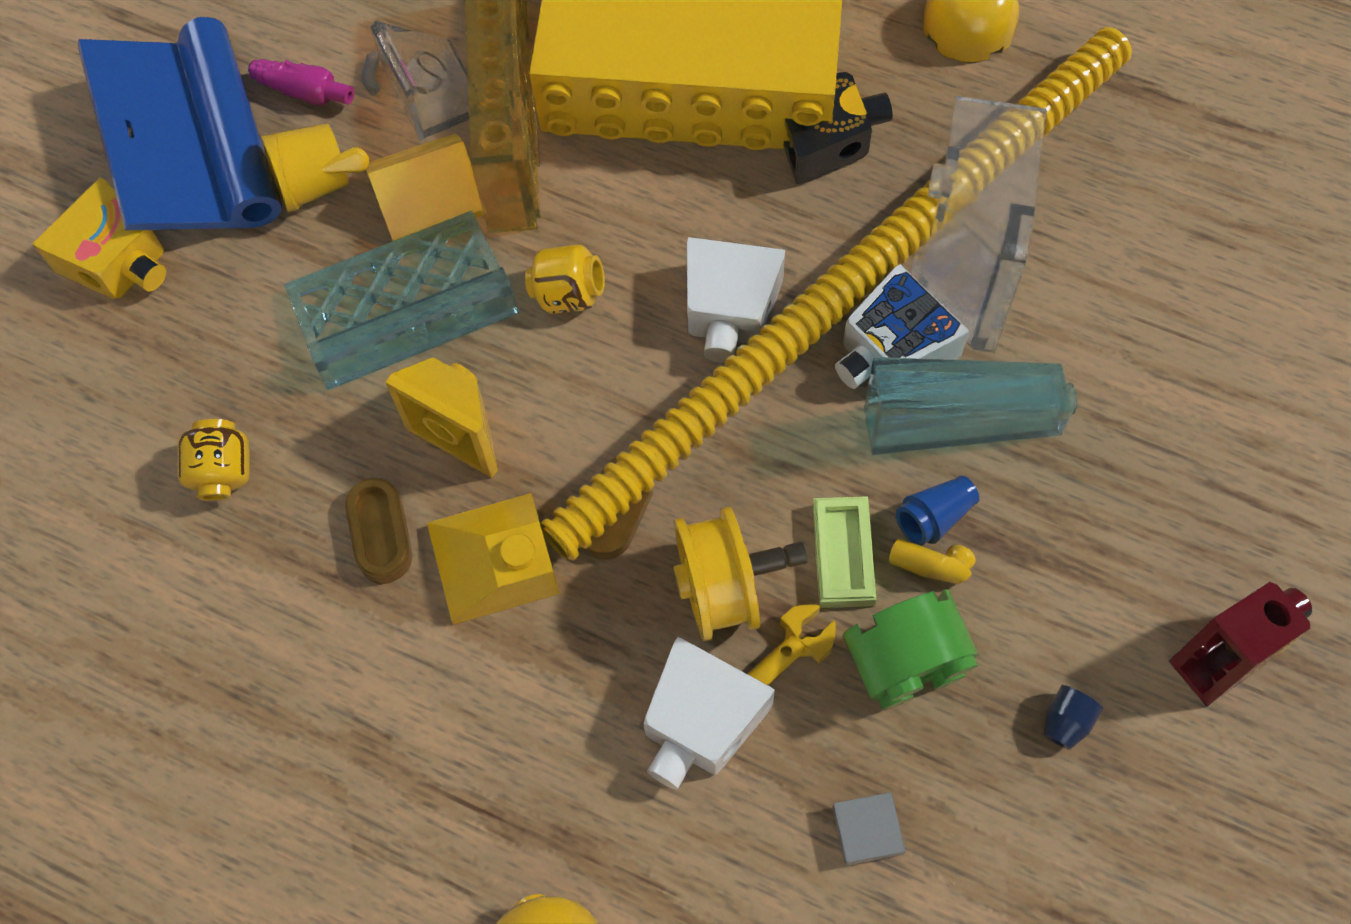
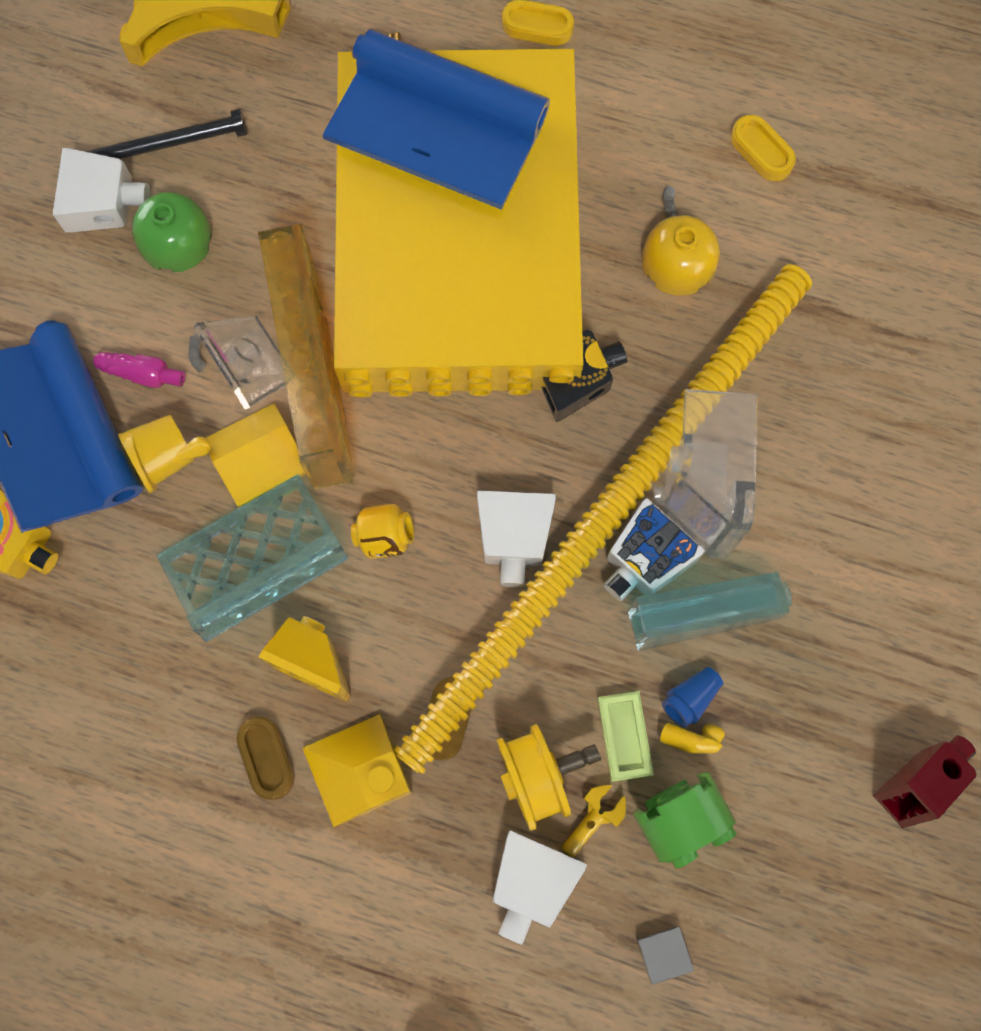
camera: 10 degrees left, 10 degrees up
yellow head [177,419,250,501] -> none
dark blue hose [1044,685,1103,750] -> none

